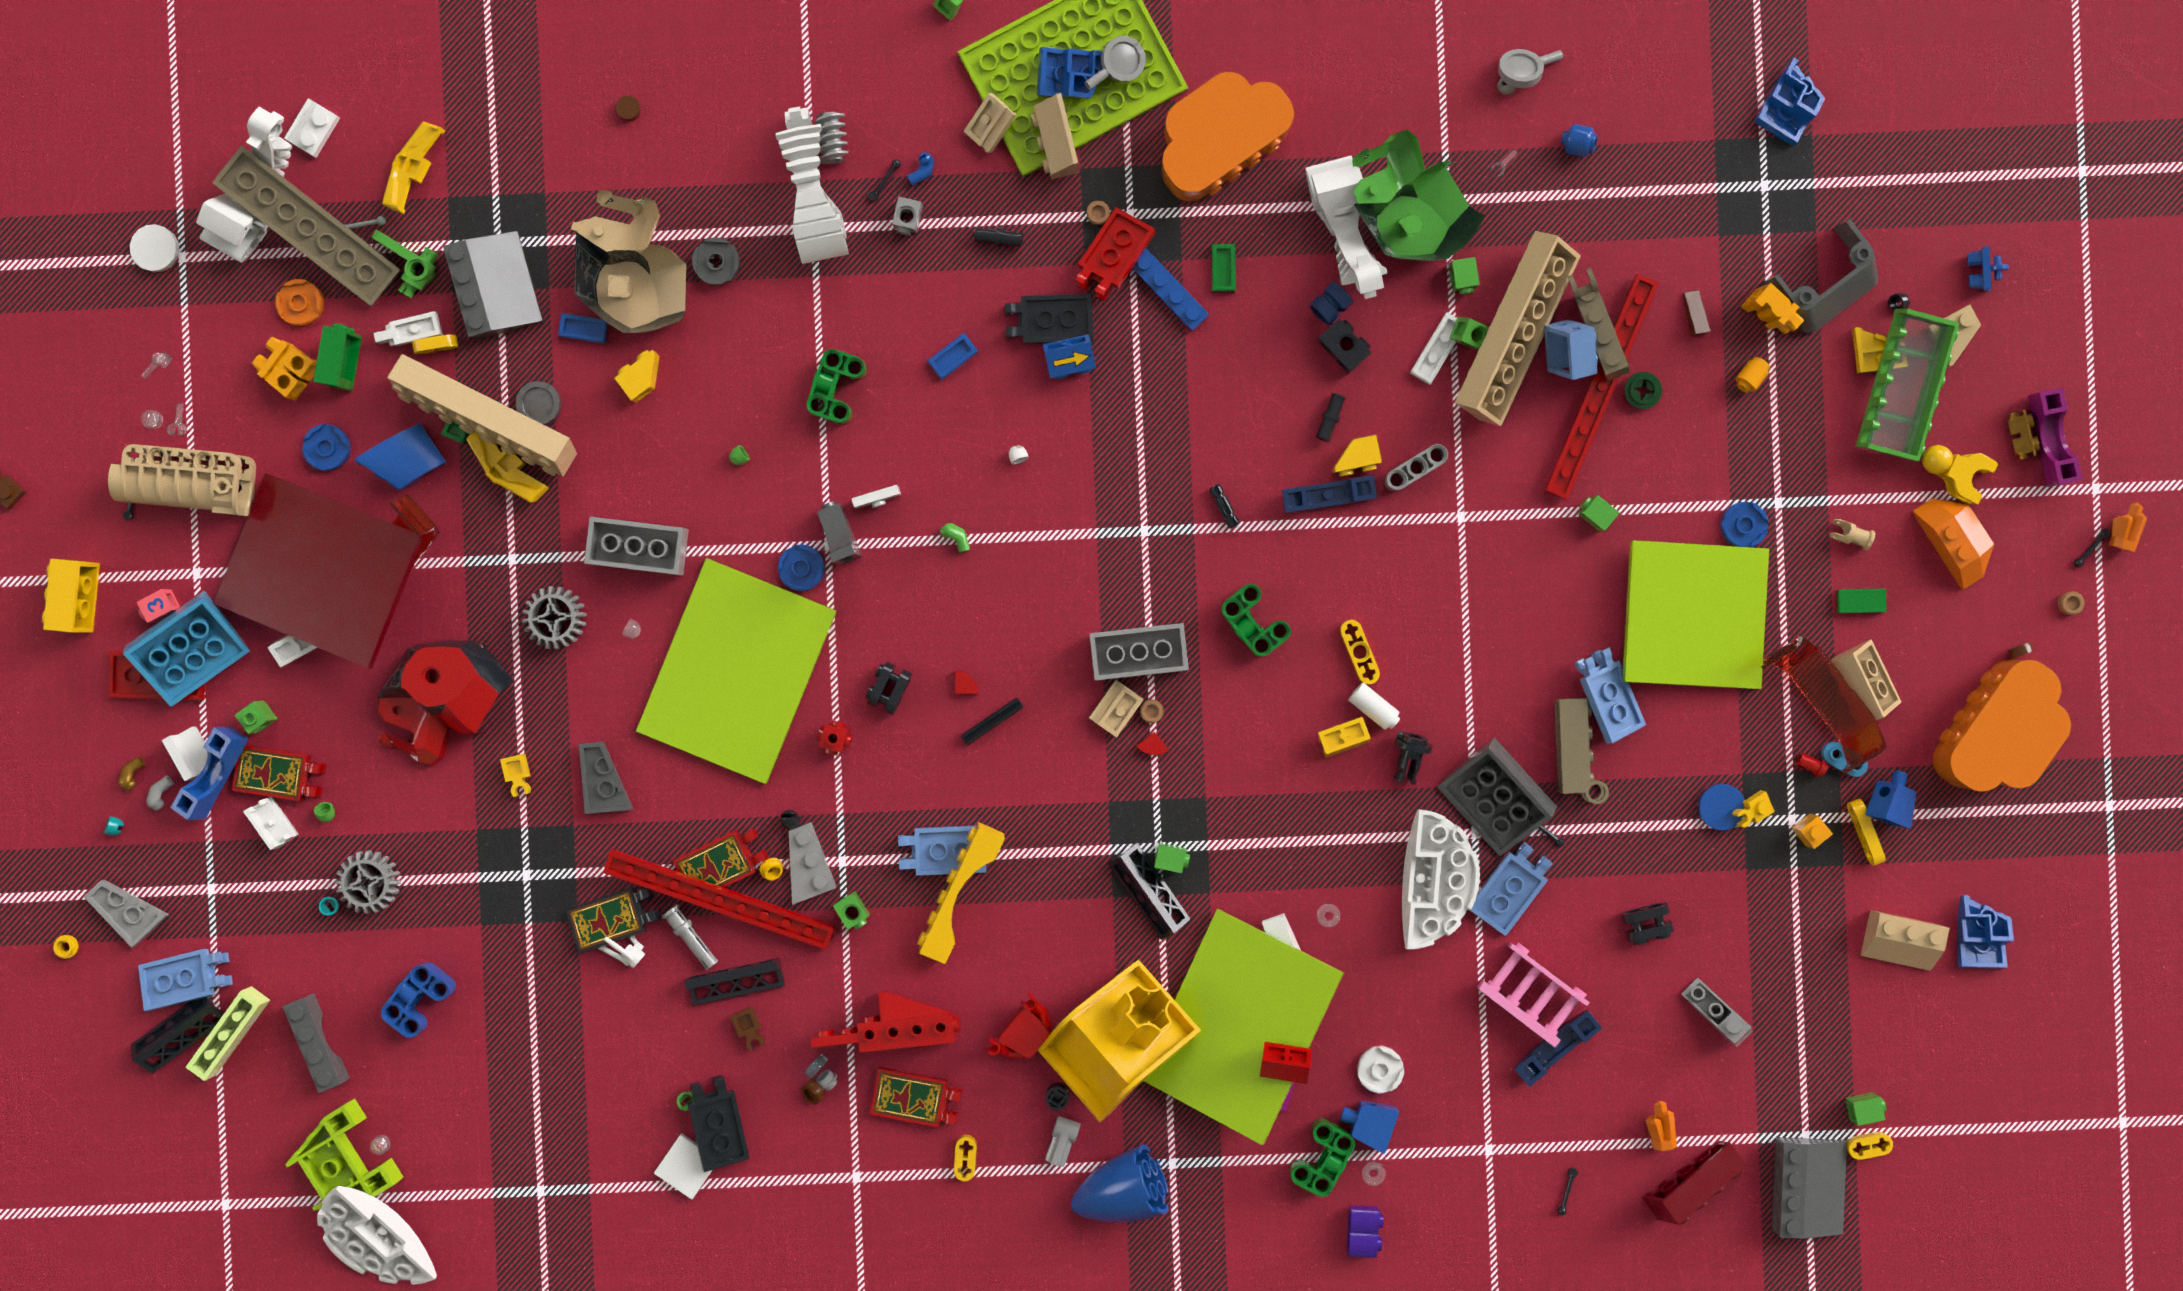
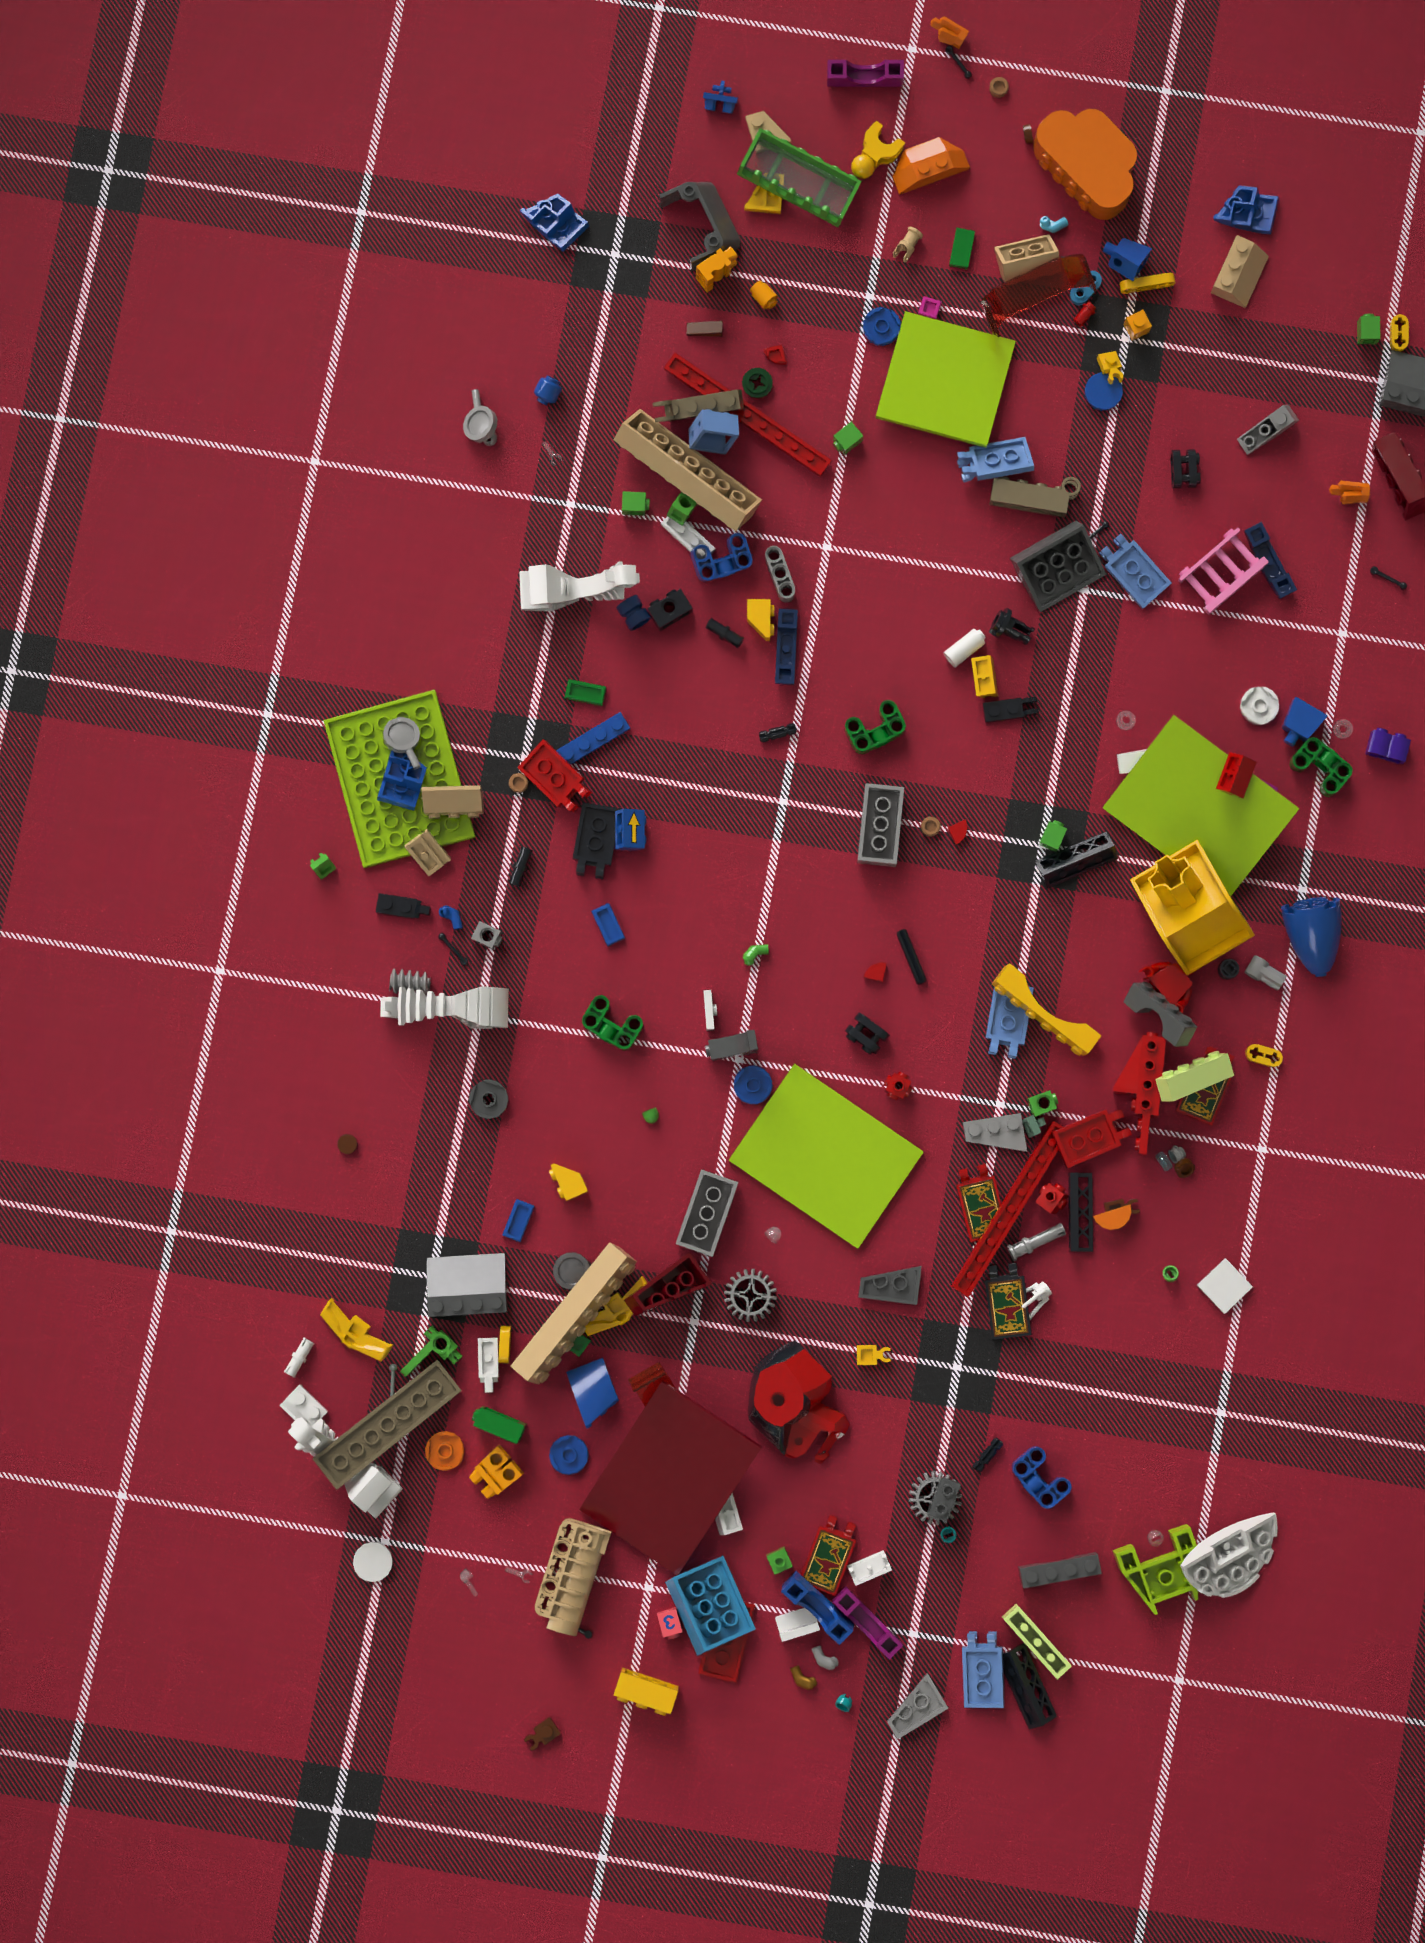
camera: 70 degrees left, 5 degrees down
yellow plate [53,935,79,959] -> none
clear hinge [141,410,163,429] -> none
bright green hinge [314,802,335,823] -> none
tan piece [571,190,686,333] -> none
black tile [687,1075,750,1172] -> none
yellow plate [759,858,783,881] -> none
black hinge [780,809,800,830] -> none
white hinge [1008,445,1029,465] -> none
tan plate [1089,680,1144,737] -> none
orange brick [1161,72,1294,201] -> none
yellow beam [1340,620,1380,684] -> none
bright green piece [1352,129,1486,261] -> none
white brick [1402,809,1480,949] -> none
black hinge [1888,293,1910,312] -> none
pearl gold hinge [2007,410,2040,460] -> none
none -> white pin [284,1338,315,1378]
none -> black hinge [376,893,431,919]
none -> dark red wedge [624,1252,712,1316]
none -> blue beam [691,533,753,582]
none -> red tile [763,345,787,365]
none -> magenta arch [832,1586,903,1660]
none -> dark pink tile [918,296,942,319]
none -> dark grey hinge [927,1476,961,1522]
none -> black axle [972,1438,1003,1473]
none -> black hinge [983,697,1039,723]
none -> sand green tile [1022,1115,1046,1138]
none -> red brick [1035,1183,1069,1215]
none -> medium azure arm [1040,216,1069,233]
none -> red tile [1052,1109,1132,1168]
none -> orange tile [1092,1204,1131,1230]
none -> dark grey arch [1124,982,1198,1047]
none -> yellowish green brick [1155,1051,1234,1102]

